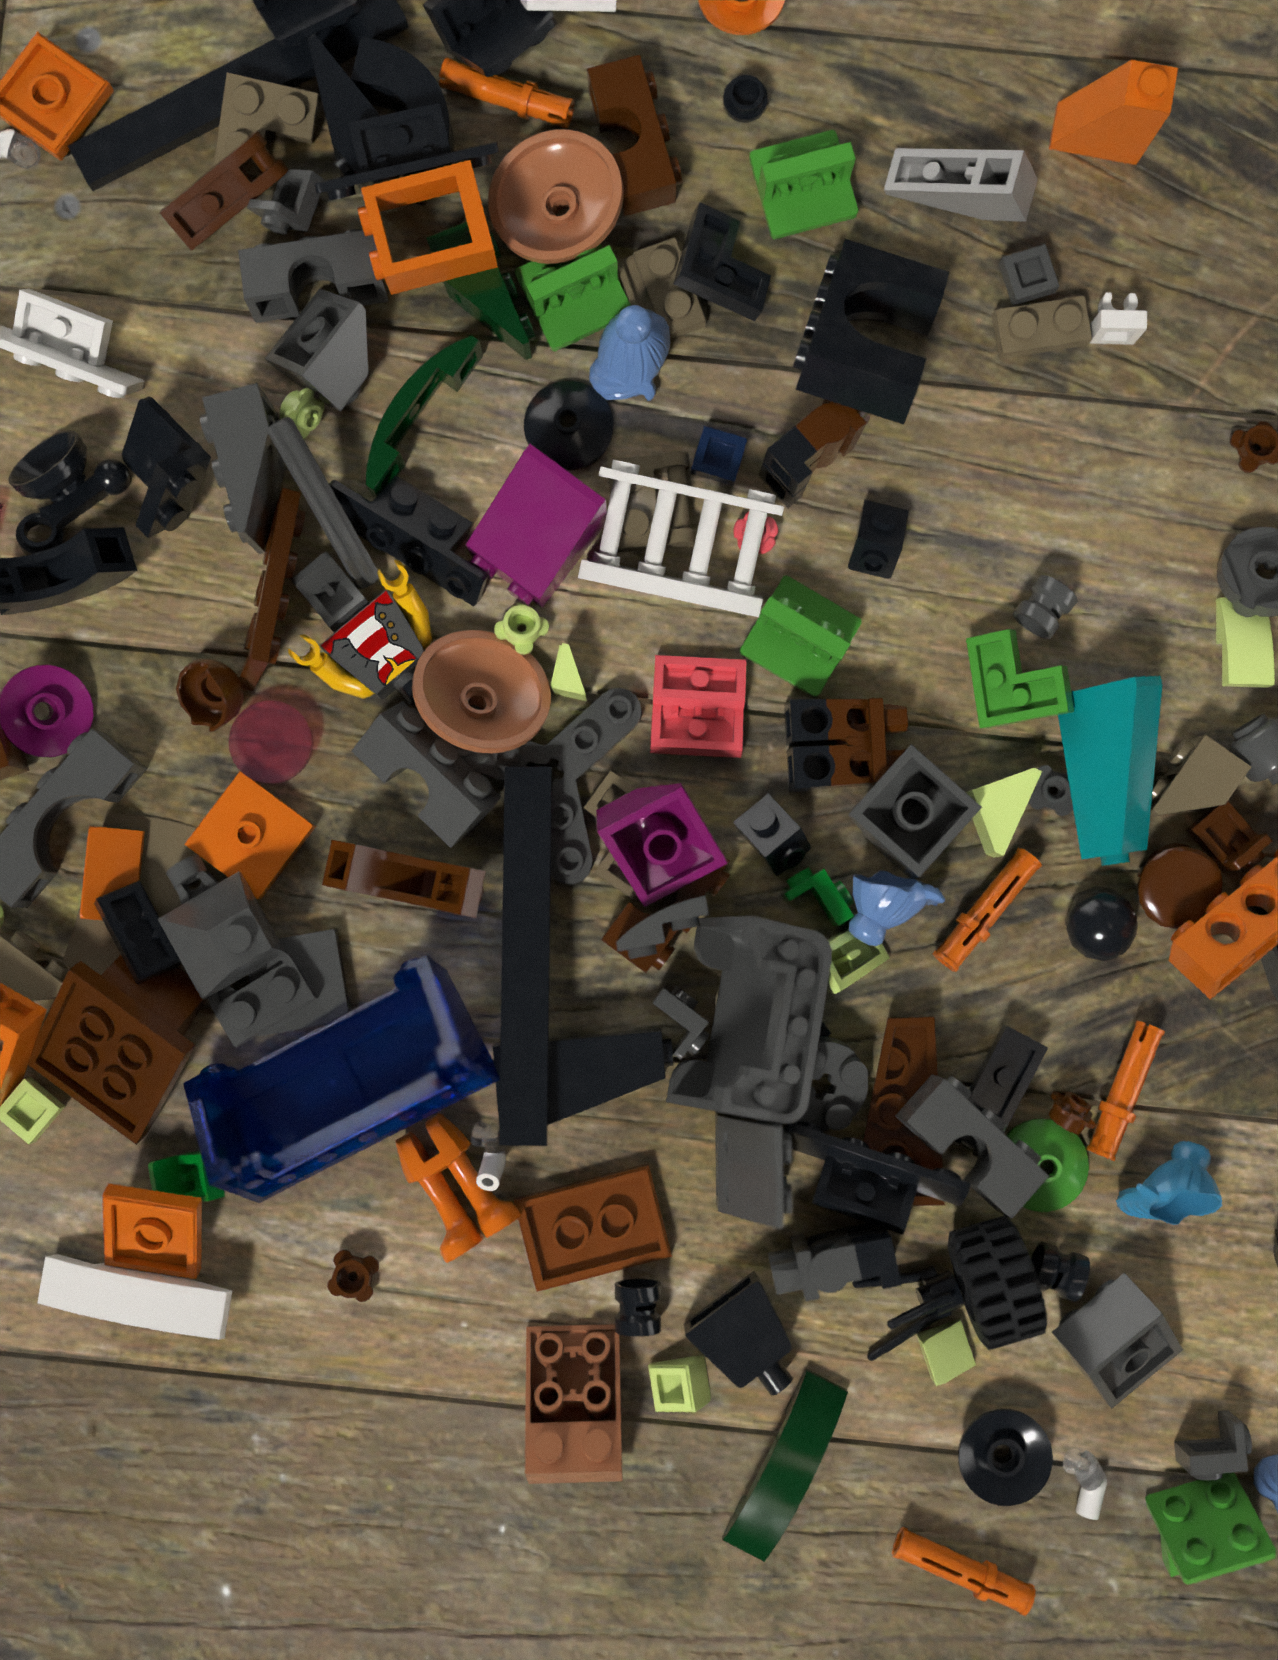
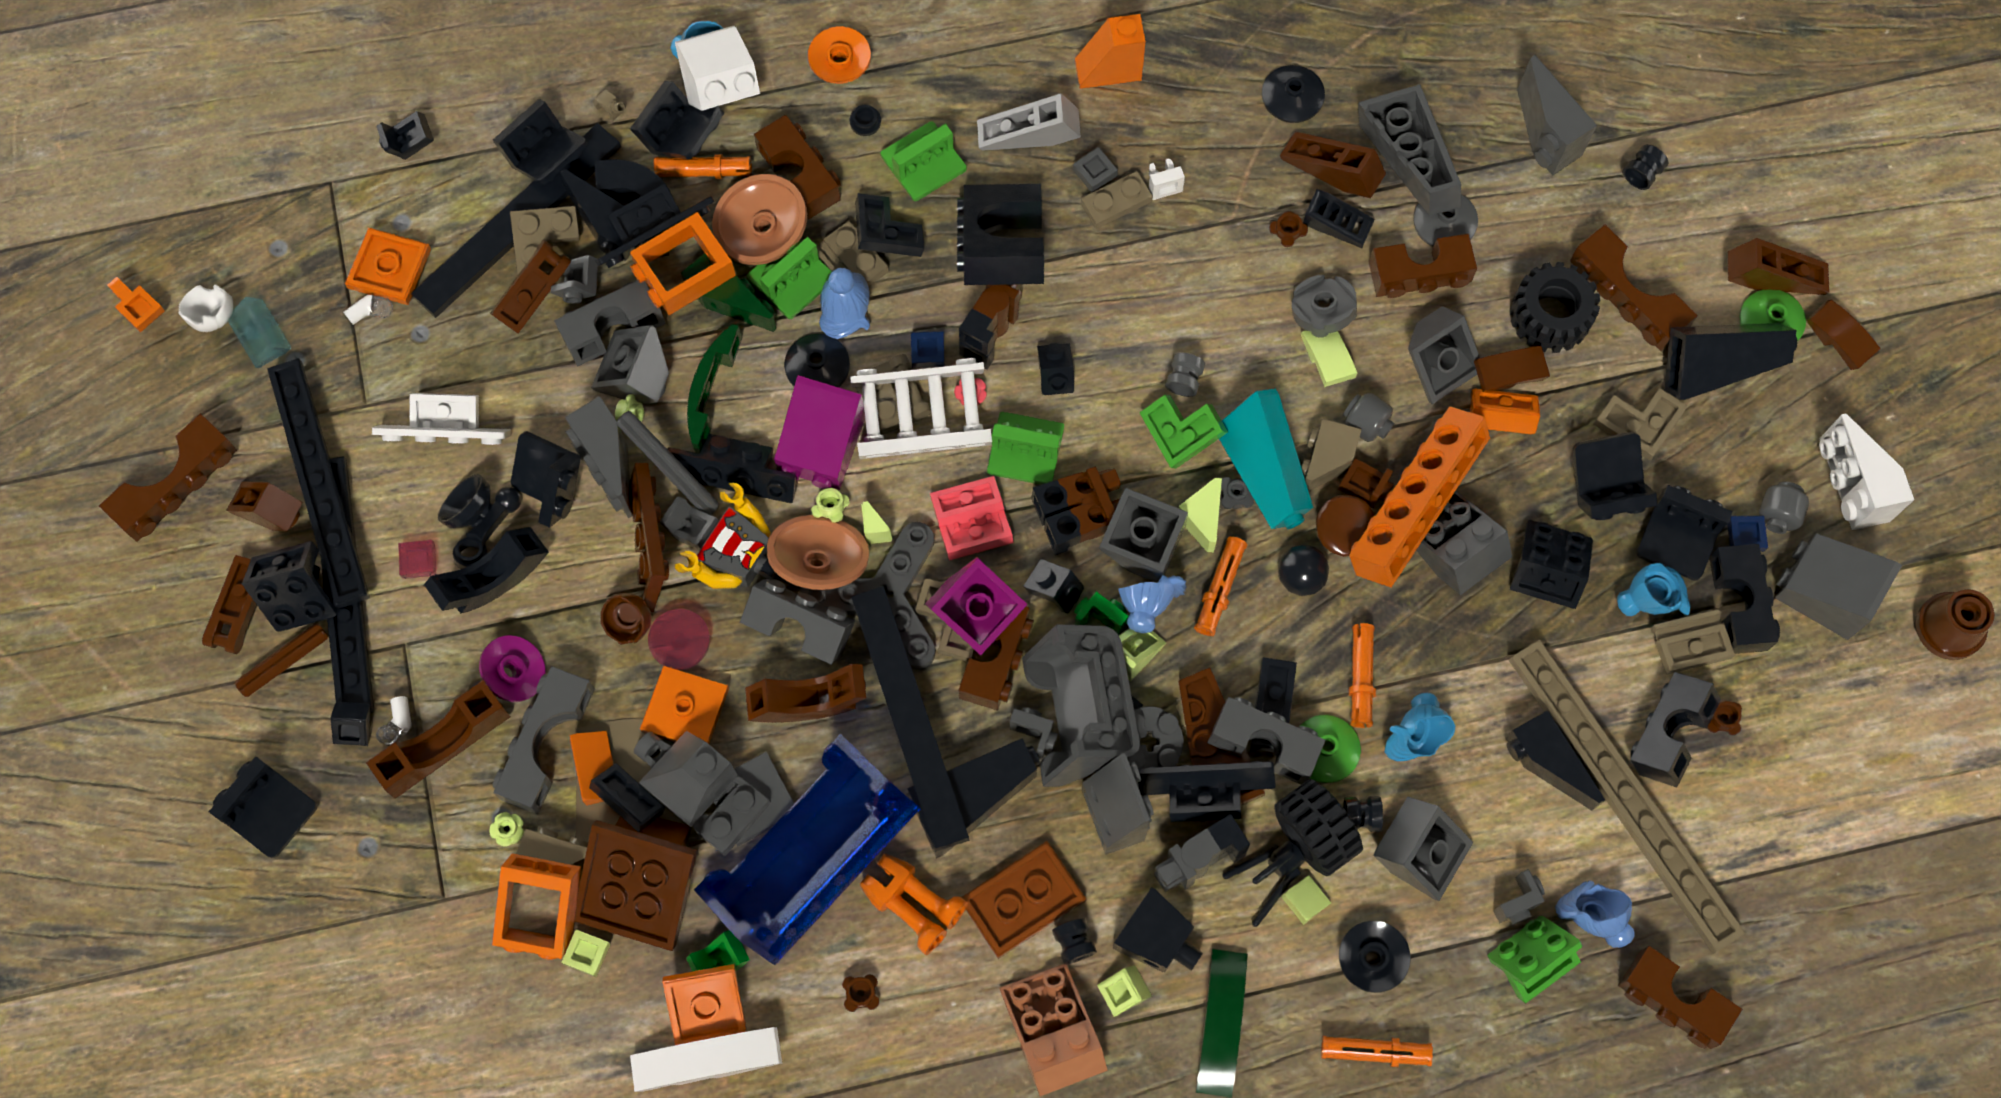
camera: 15 degrees left, 15 degrees down
arm [470,1121,506,1191] -> none
dark grey slope [616,896,709,959] -> none
reddish brown plate [1048,1091,1096,1135] -> none
clear arm [1063,1448,1107,1520] -> none

